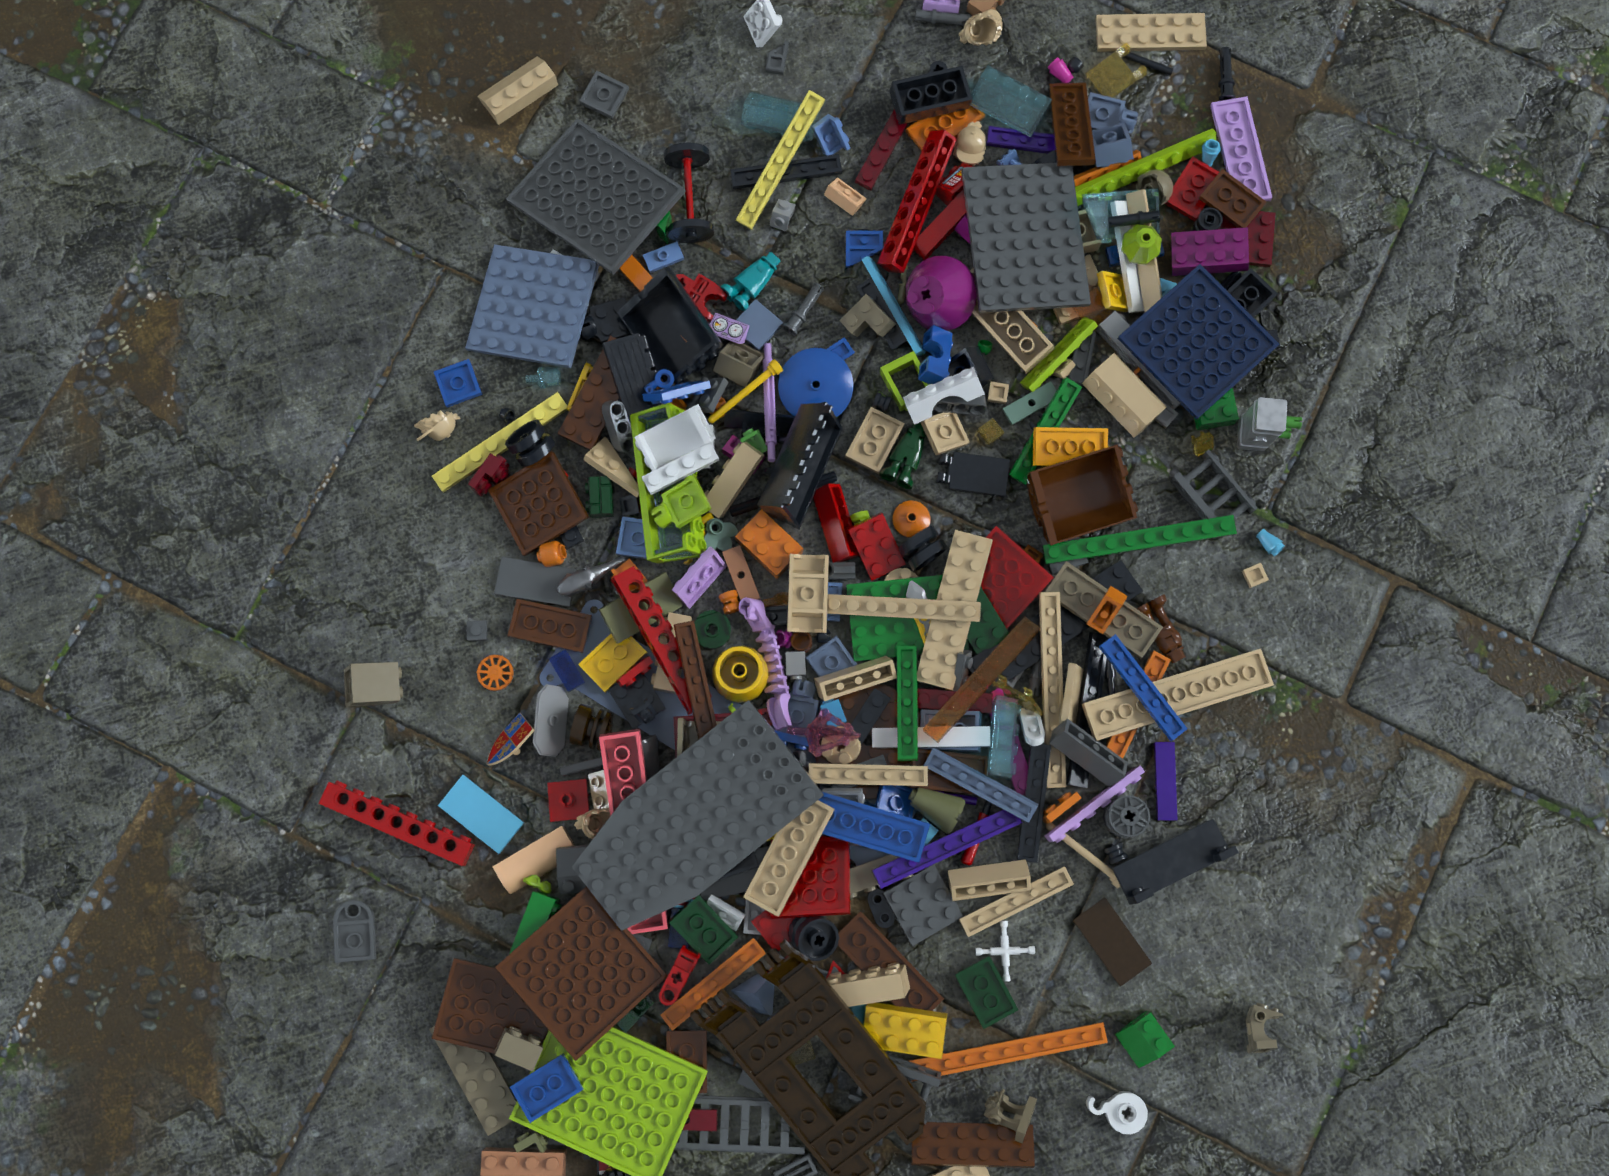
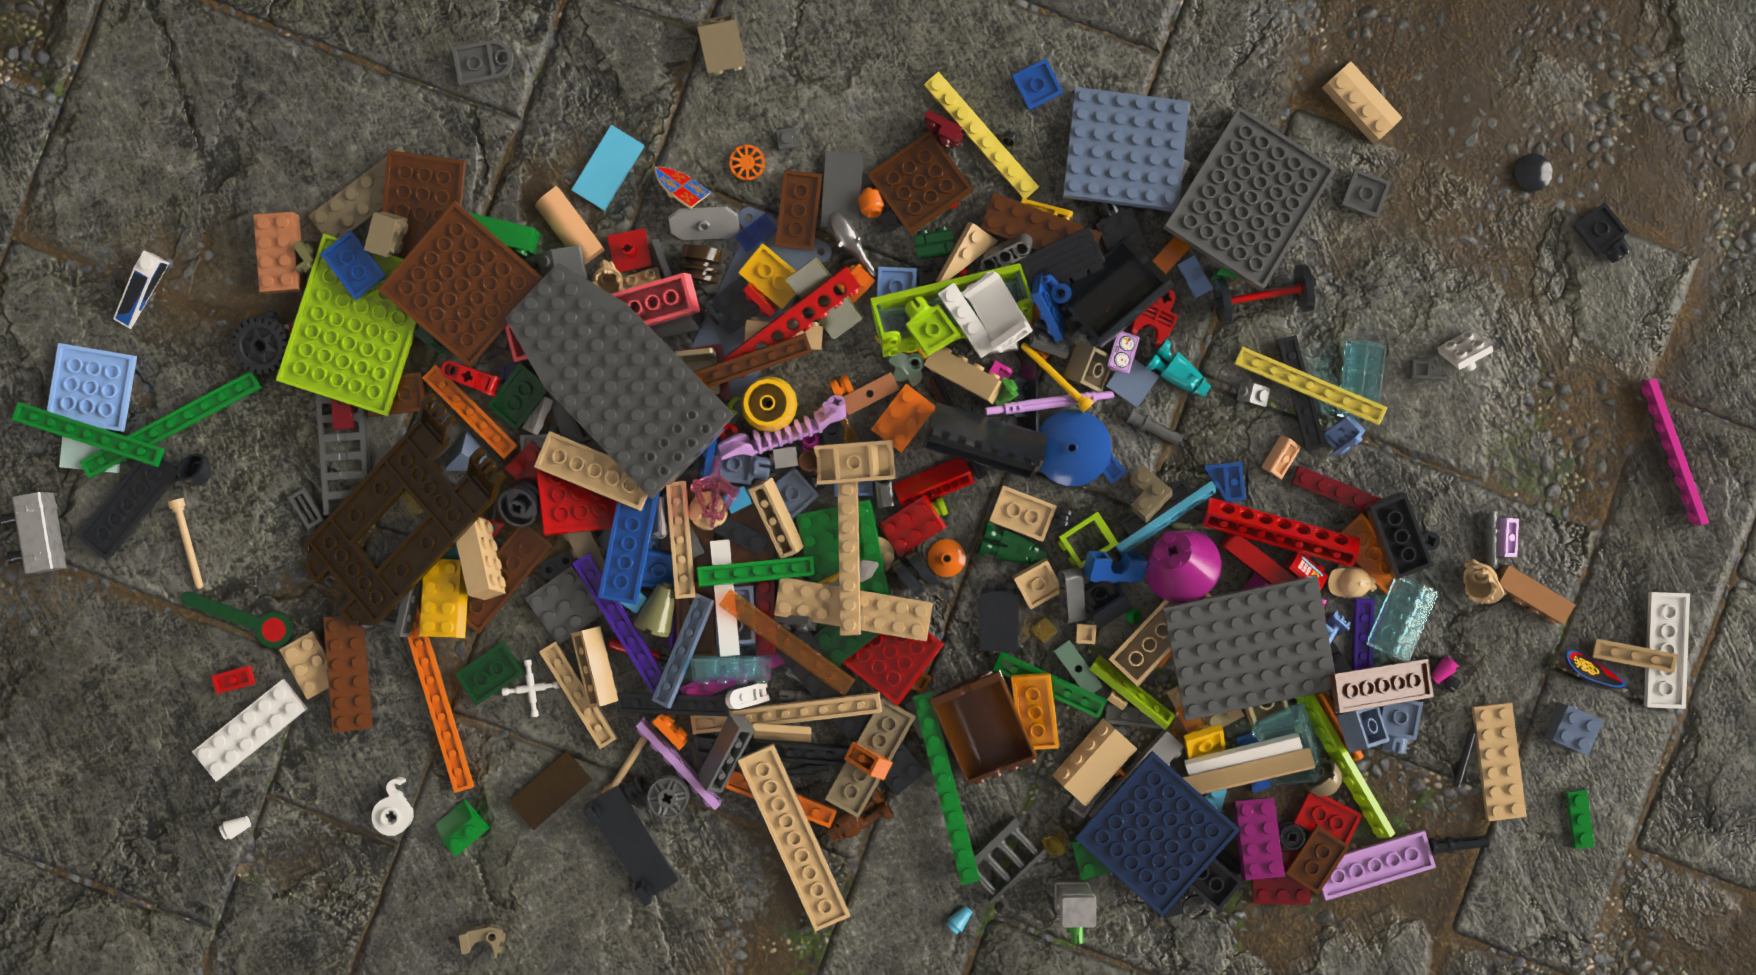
camera: 80 degrees right, 10 degrees up
red brick [318,780,475,866] -> none
tan hair [414,410,461,441] -> none
black wheel [505,420,555,467] -> none
lime piece [523,875,551,894] -> none
clear light blue piece [525,367,561,389] -> none
lavender plate [672,547,727,609] -> none
dark green plate [695,610,731,649] -> none
white arch [903,367,985,424] -> none
dark tan tile [984,1089,1037,1143] -> none
clear yellow flag [993,674,1043,716] -> none
clear yellow flag [1086,43,1147,98] -> none
blue plate [1099,634,1187,741] -> none
black pin [1102,210,1160,229] -> none
lime cone [1121,224,1162,265] -> none
dark purple tile [1154,742,1178,821] -> none
medium azure cone [1202,139,1221,167] -> none
tan plate [1242,563,1269,588] -> none

